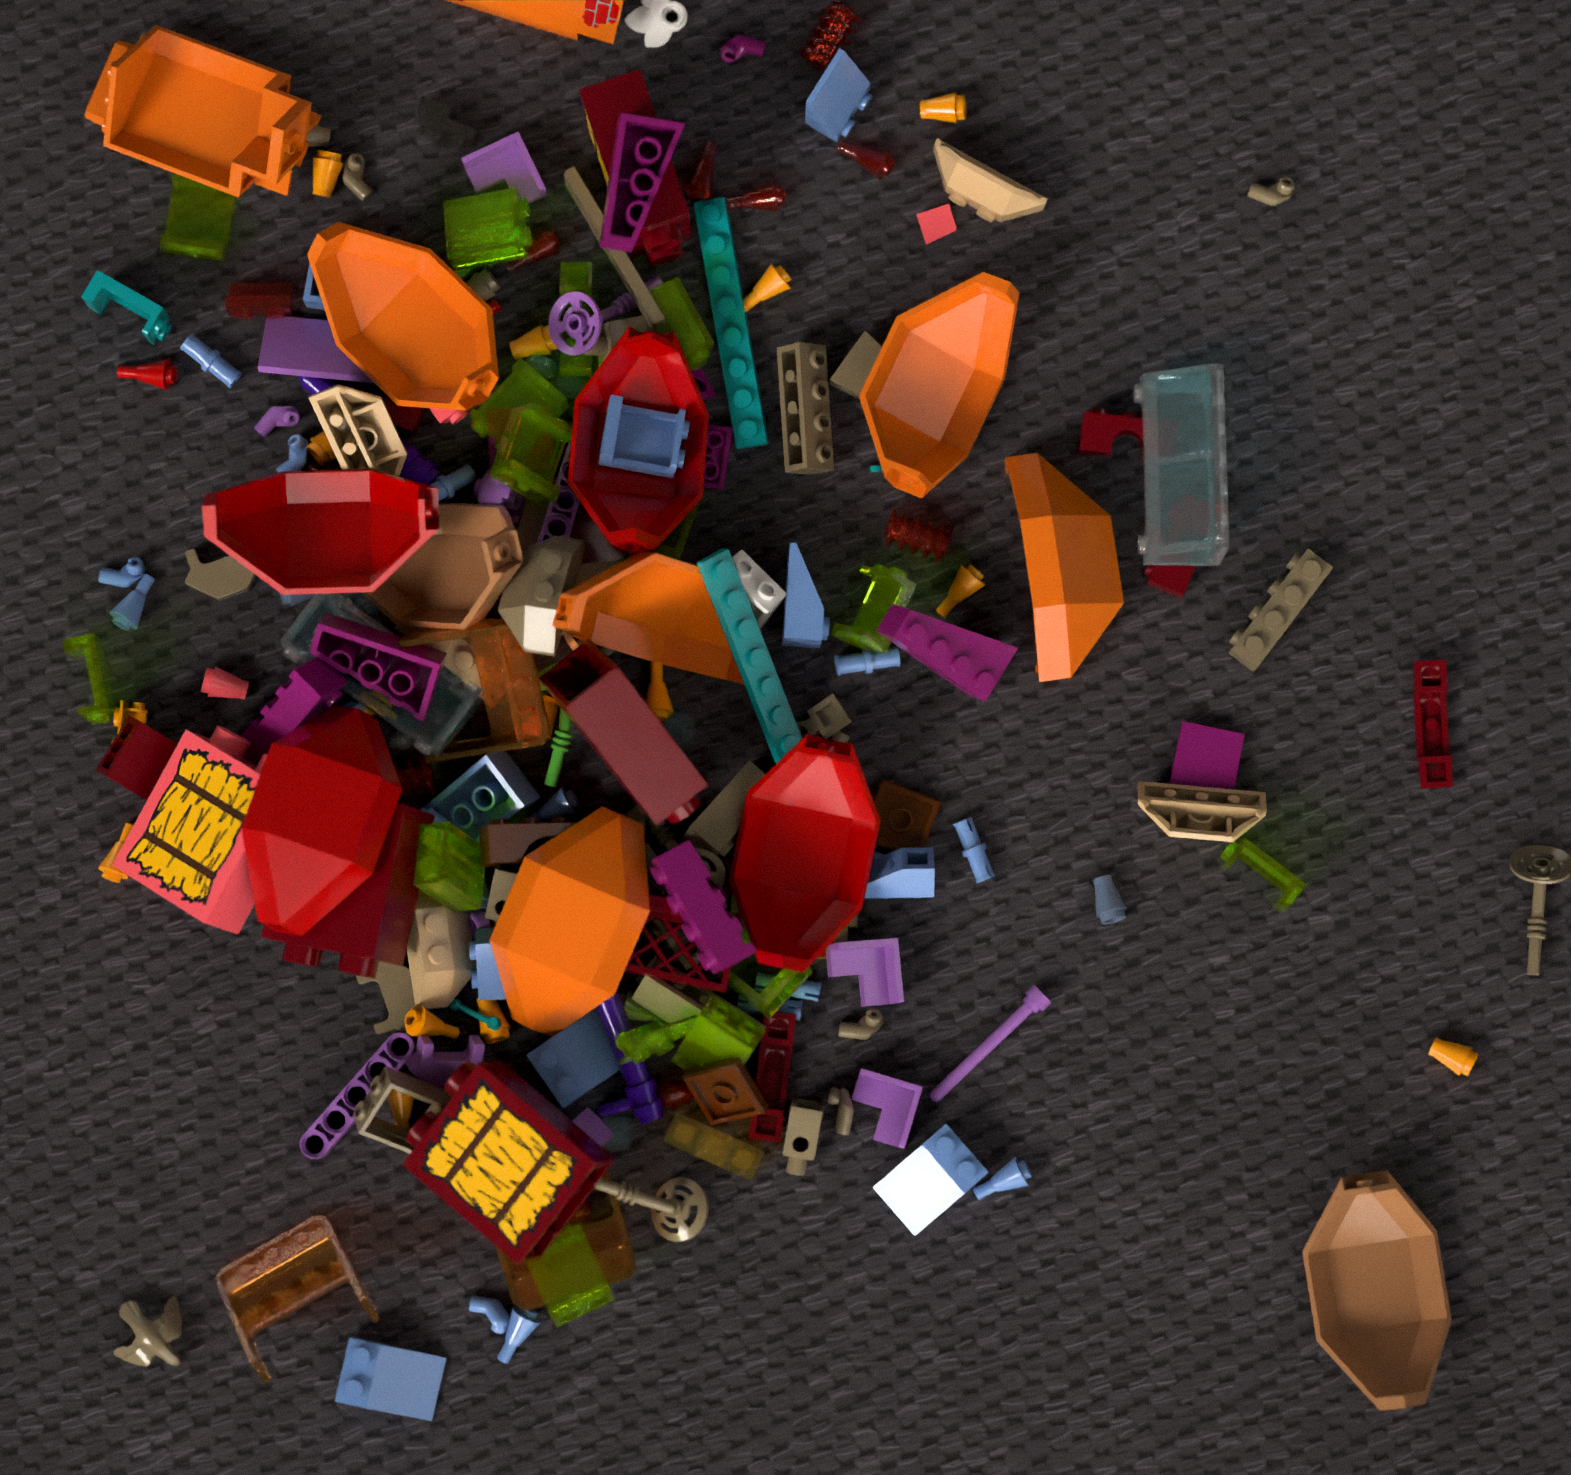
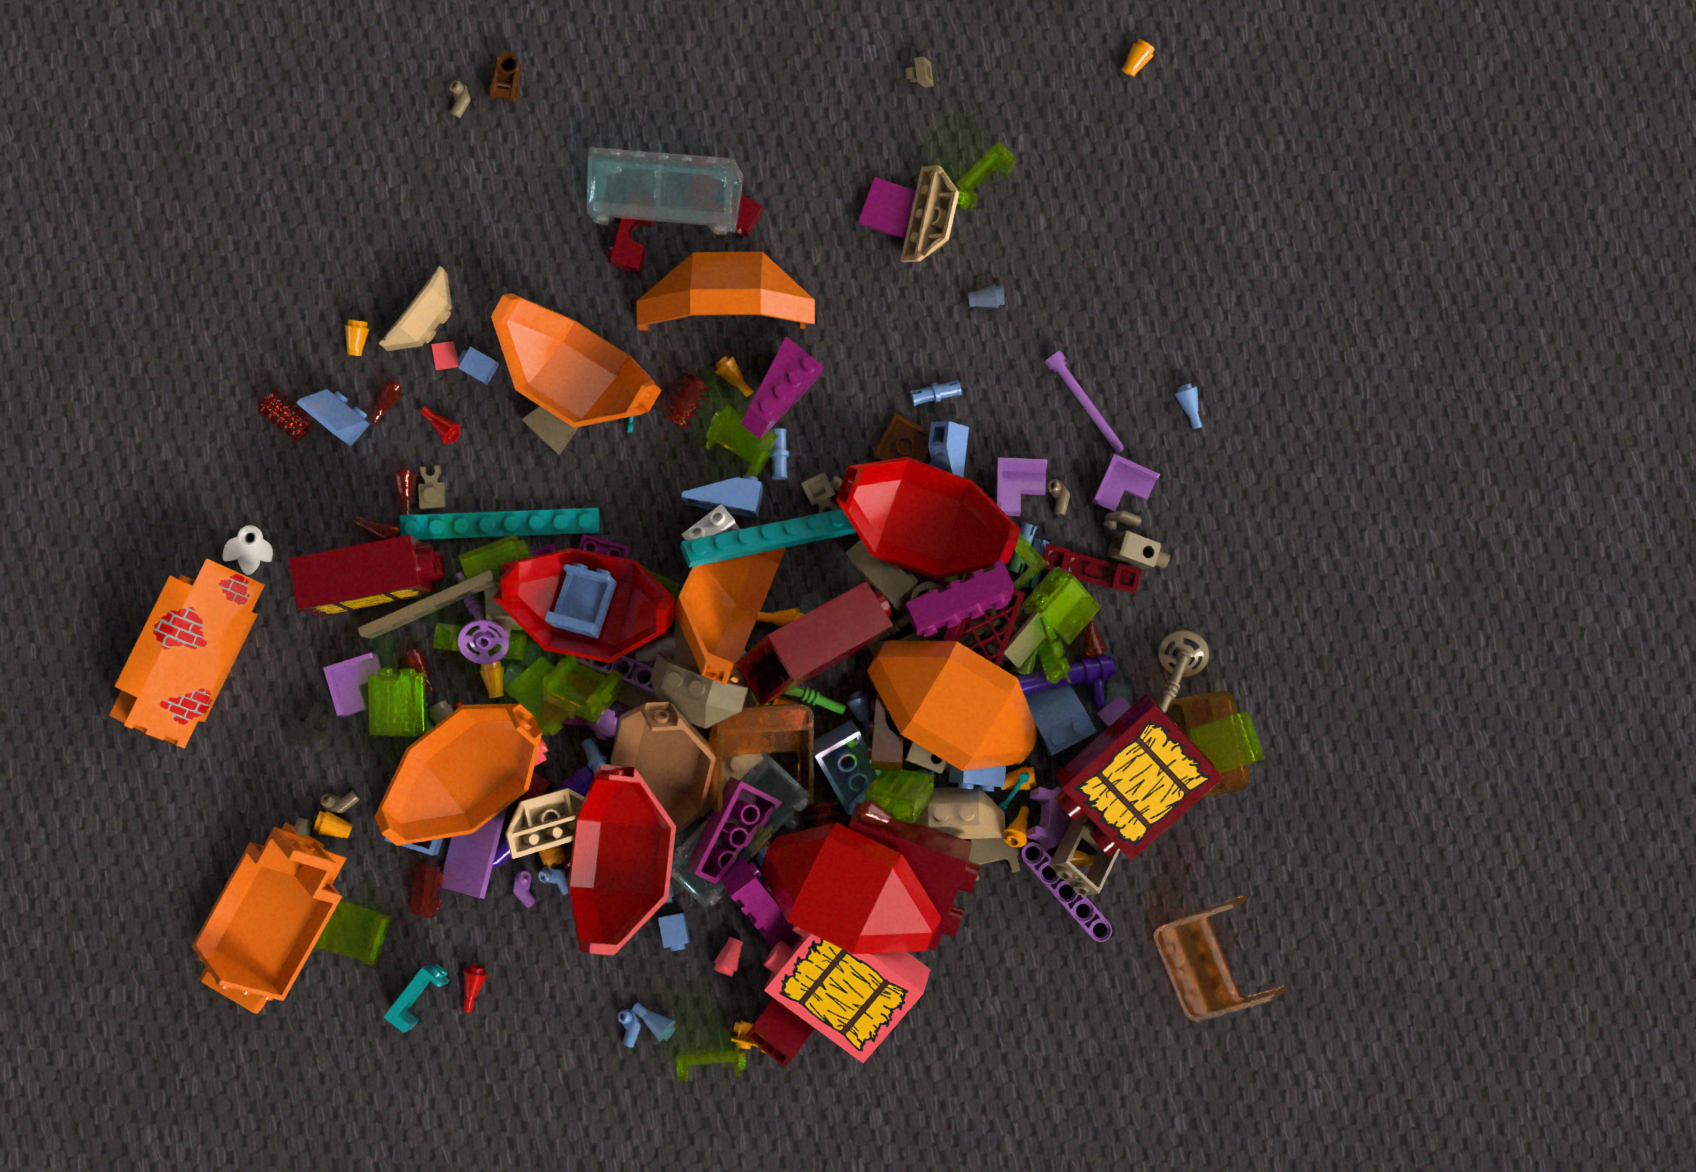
camera: 80 degrees left, 0 degrees up
light orange cone [98,823,133,883] -> none
dark tan animal [113,1296,182,1367] -> none
medium blue pin [180,333,242,388] -> none
dark tan piece [185,549,257,601] -> none
medium blue slope [335,1336,447,1421] -> none
medium lavender tile [468,910,491,940] -> none
medium blue arm [469,1295,510,1334] -> none
medium blue cone [497,1305,541,1364] -> none
magenta wedge [599,113,685,252] -> none
clear yellow arch [663,1112,765,1181] -> none
reddish brown tile [681,1057,768,1125] -> none
magenta arm [720,35,766,62] -> none
light orange cone [743,264,792,312] -> none
dark tan brick [777,342,834,475] -> none
slope [872,1124,989,1236] -> none
dark tan brick [1228,549,1333,672] -> none
medium nougat panel [1302,1170,1452,1411] -> none
dark red slope [1413,660,1453,789] -> none
none -> dark tan plate [418,465,446,510]
none -> red cone [420,406,461,444]
none -> medium blue brick [458,347,499,385]
none -> reddish brown piece [490,52,522,103]
none -> medium blue brick [658,912,690,951]
none -> clear red cone [858,798,905,833]
none -> dark tan tile [905,56,934,88]

